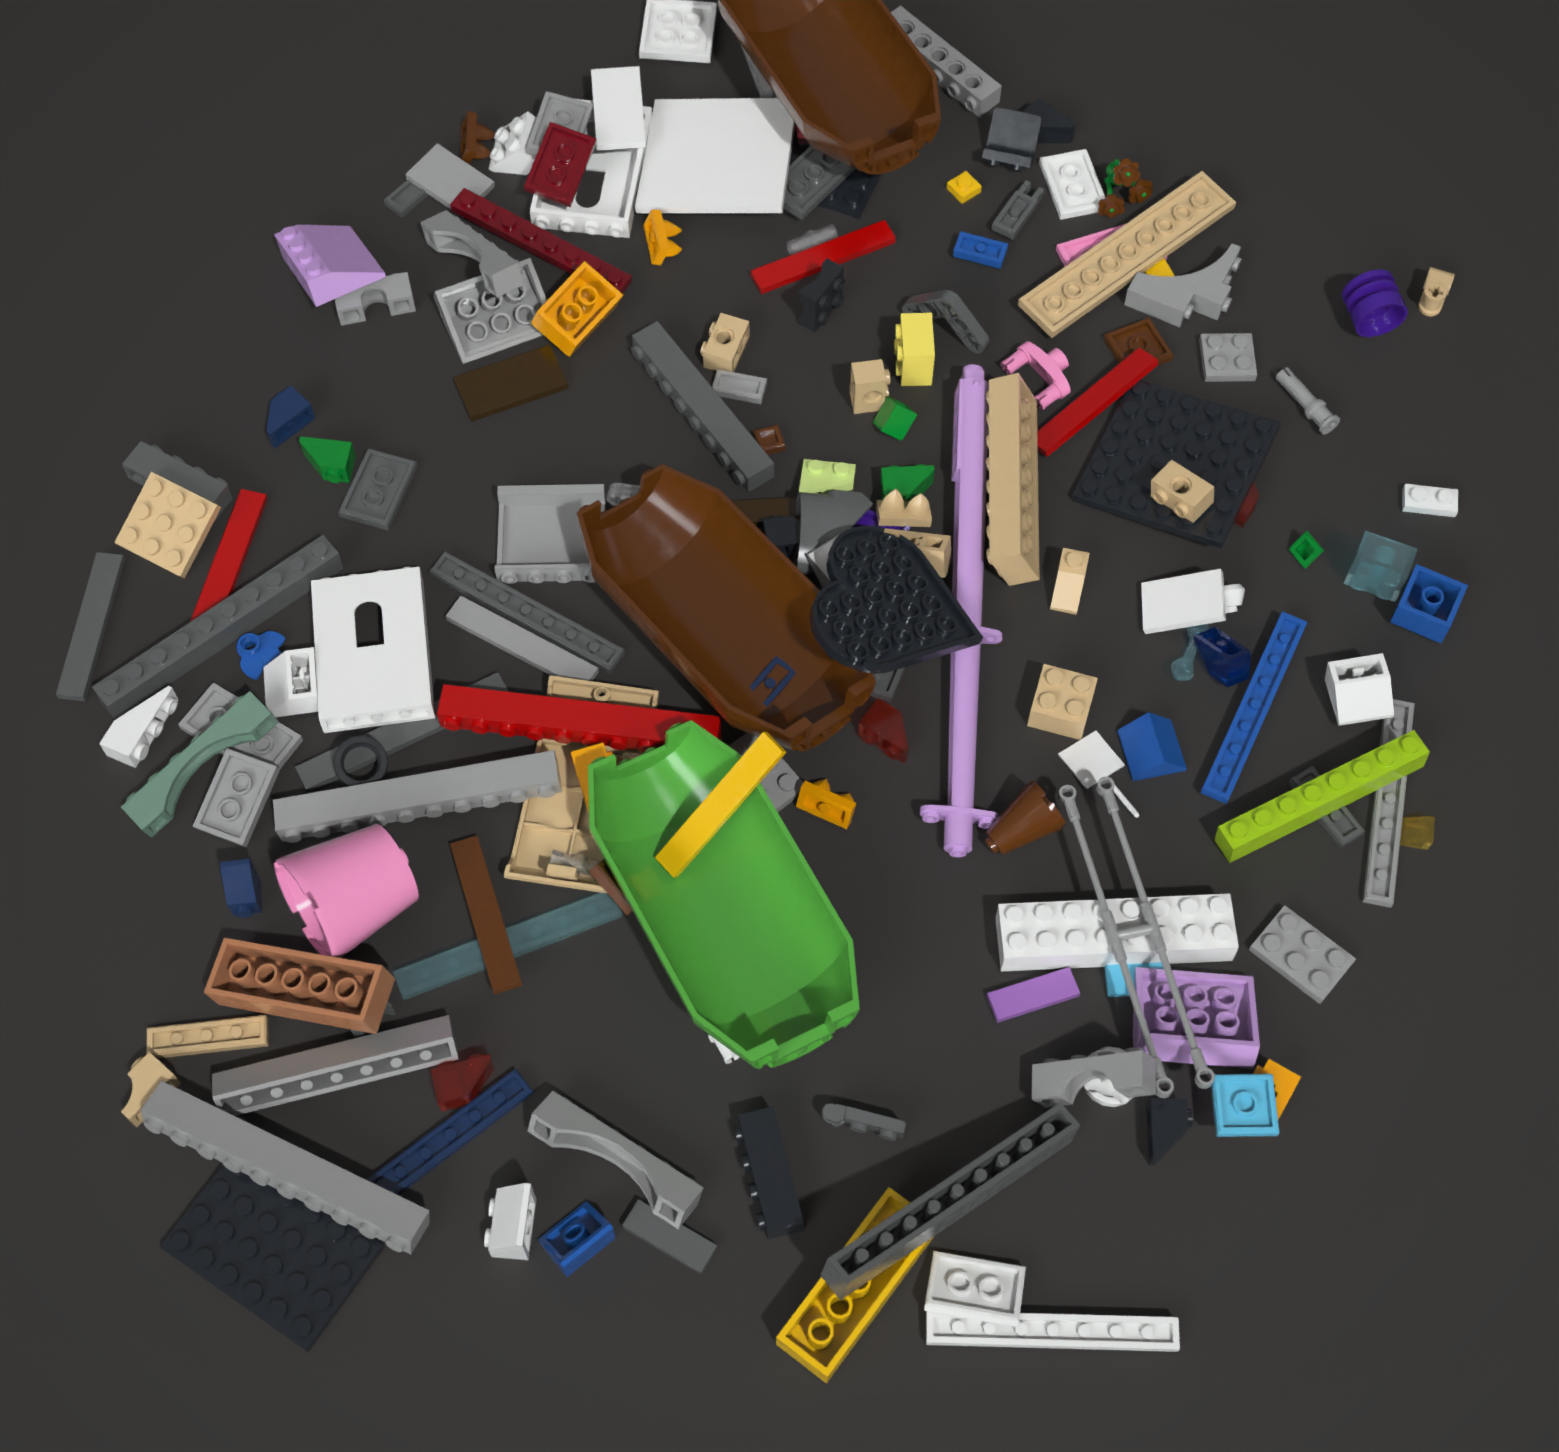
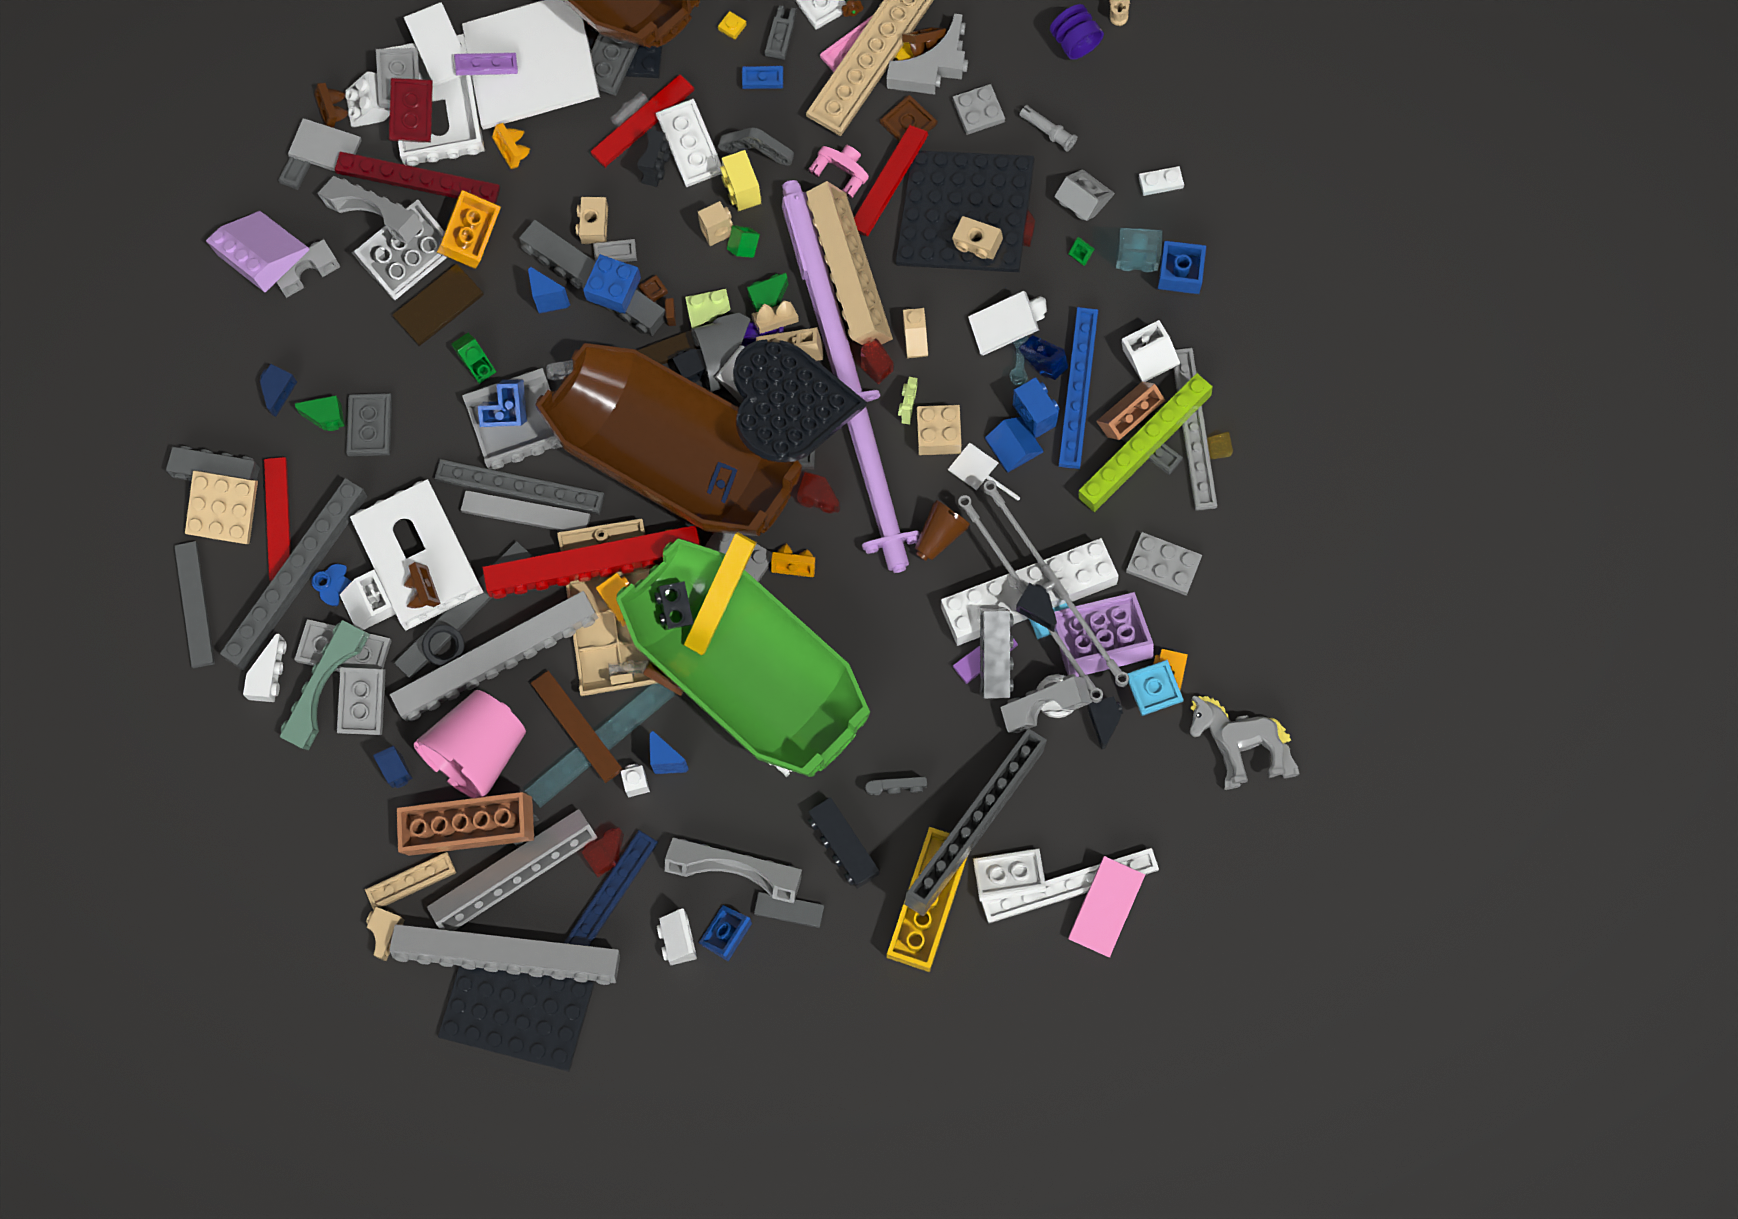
camera: 15 degrees left, 10 degrees up
none -> reddish brown tile [404,562,441,609]
none -> green slope [451,333,496,384]
none -> medium lavender tile [454,53,518,75]
none -> blue brick [478,379,527,427]
none -> blue slope [528,267,570,313]
none -> blue brick [583,254,641,314]
none -> white brick [621,764,650,797]
none -> blue slope [650,731,689,774]
none -> black brick [654,581,694,630]
none -> white tile [656,99,722,187]
none -> reddish brown tile [665,298,676,326]
none -> clear red slope [861,338,894,384]
none -> yellowish green wing [898,377,917,425]
none -> reddish brown tile [902,27,946,58]
none -> brick [980,608,1014,699]
none -> blue brick [1012,377,1059,438]
none -> black slope [1016,583,1057,632]
none -> light grey slope [1054,169,1115,221]
none -> bright pink tile [1068,856,1145,957]
none -> nougat brick [1097,381,1165,440]
none -> light grey animal [1189,696,1299,790]

